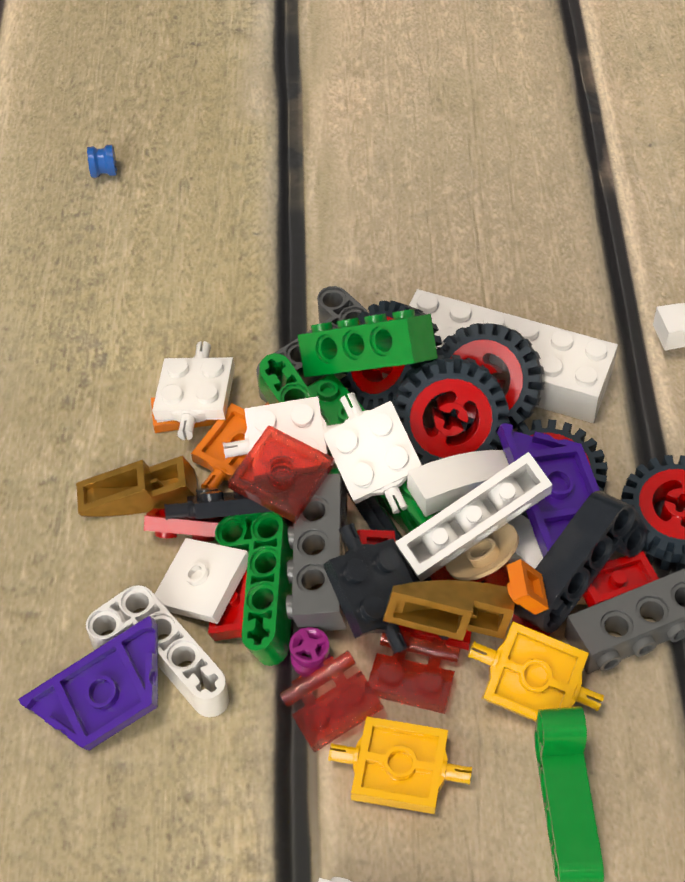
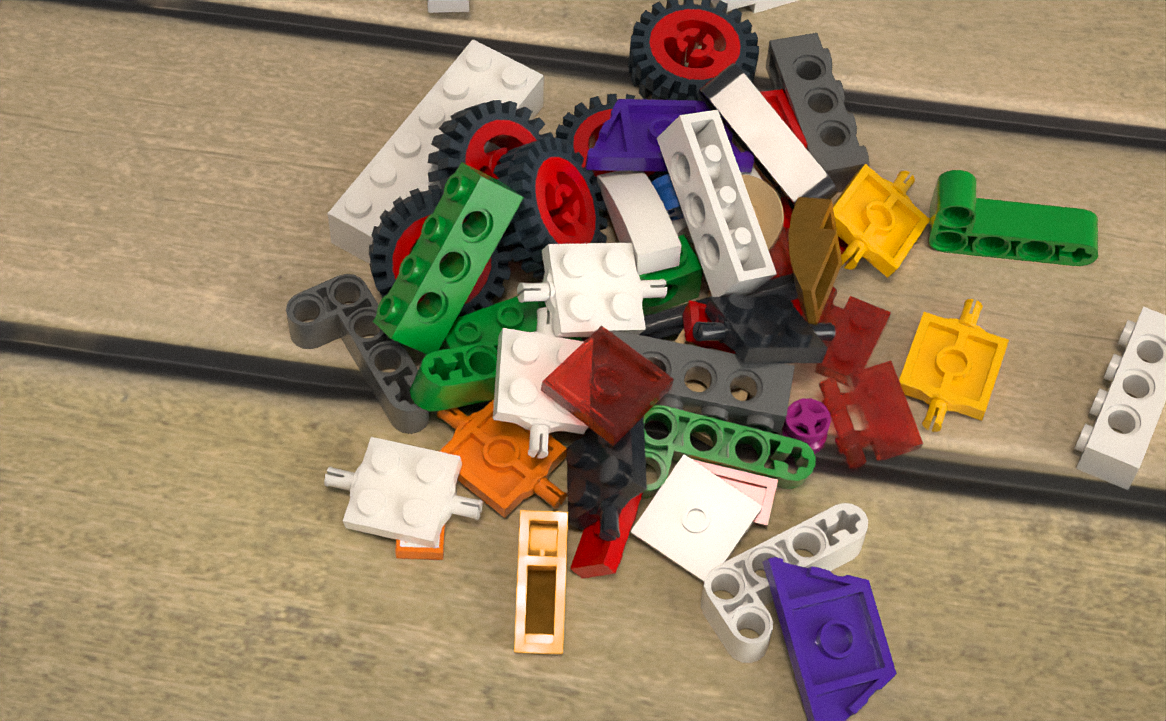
camera: 85 degrees left, 5 degrees up
orange plate [507,559,549,615] -> none

